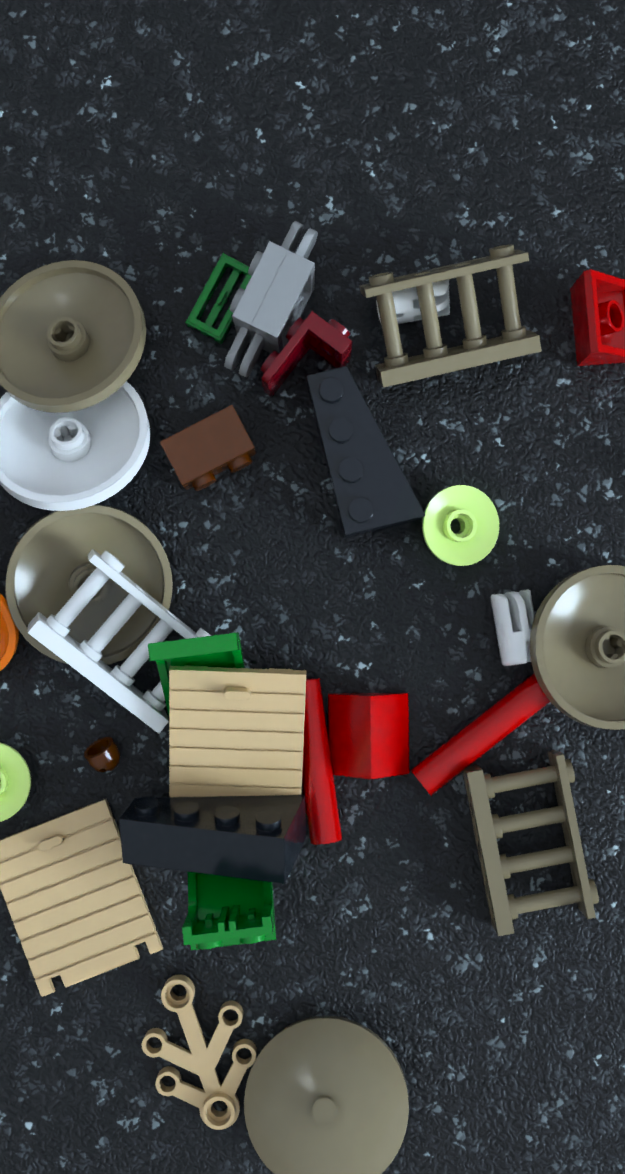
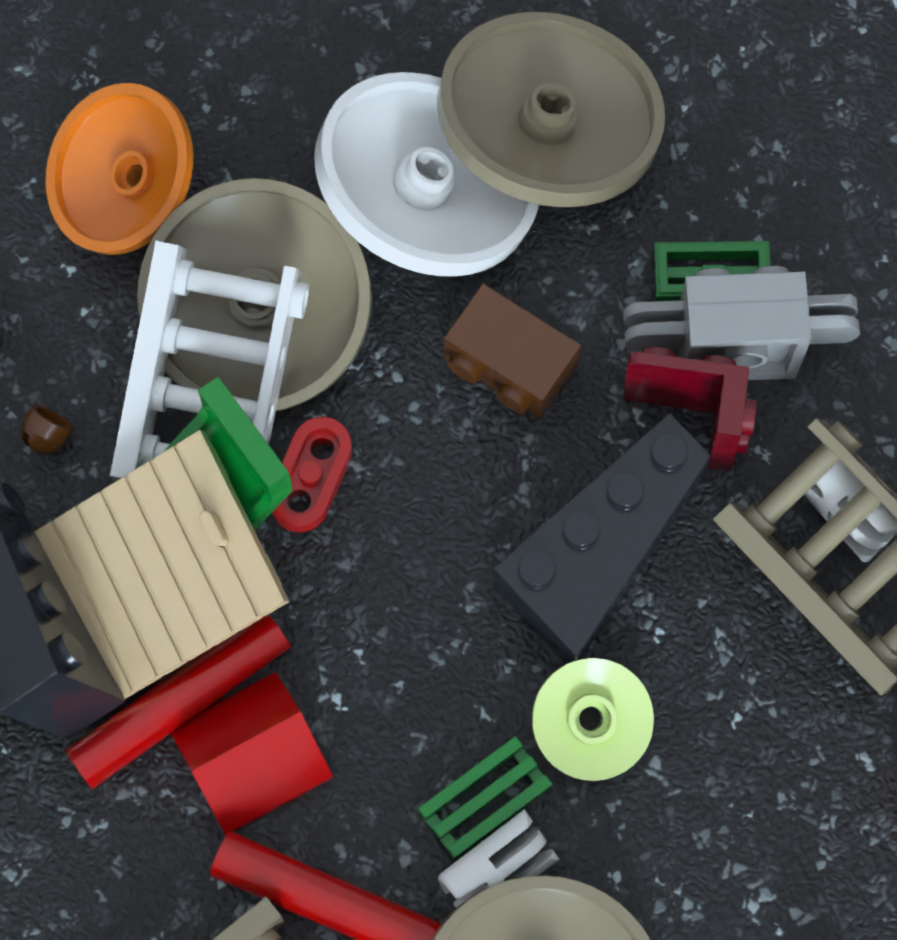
camera: 60 degrees right, 15 degrees down
none -> red plate [272,417,352,532]
none -> green tile [418,736,553,860]

